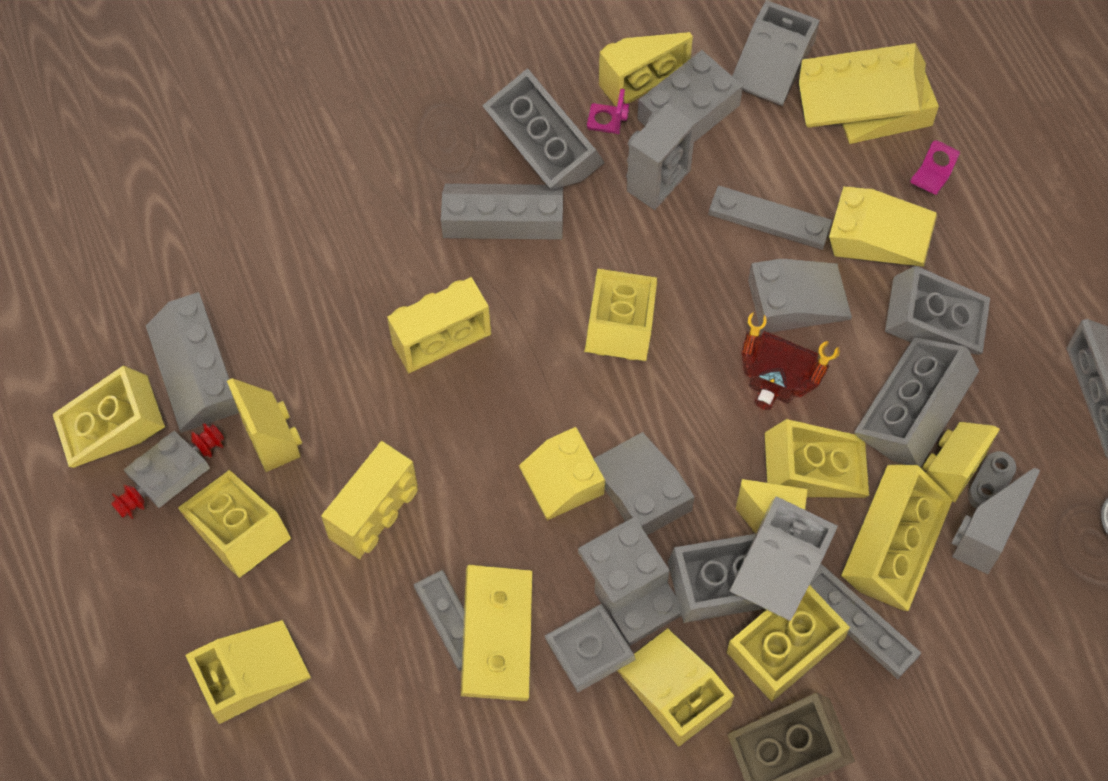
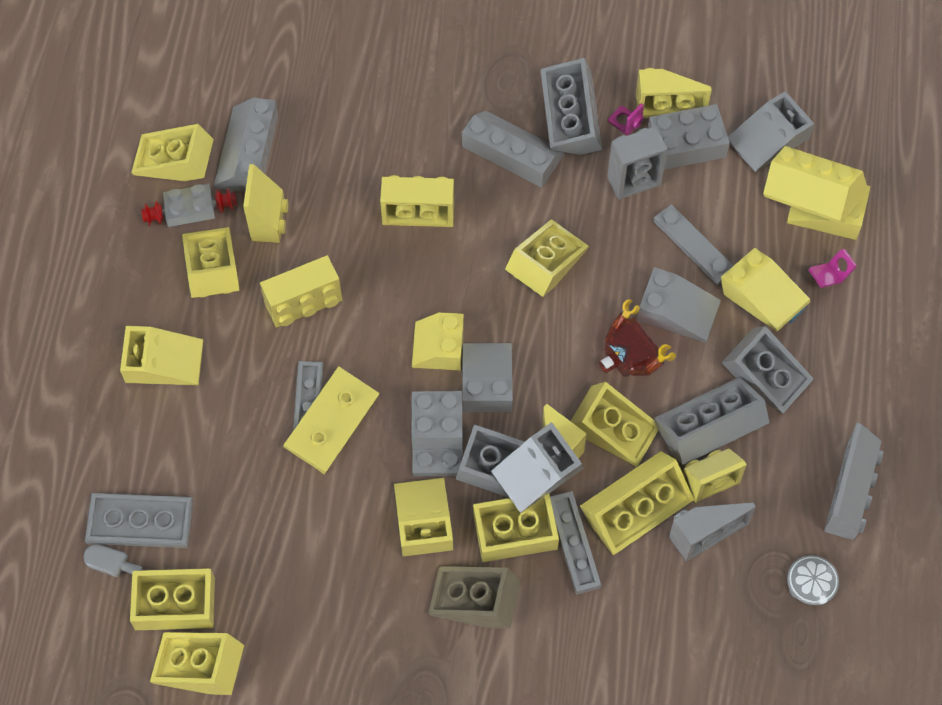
camera: 30 degrees right, 0 degrees up
light grey plate [545,604,636,693] -> none
light grey plate [968,451,1016,509] -> none

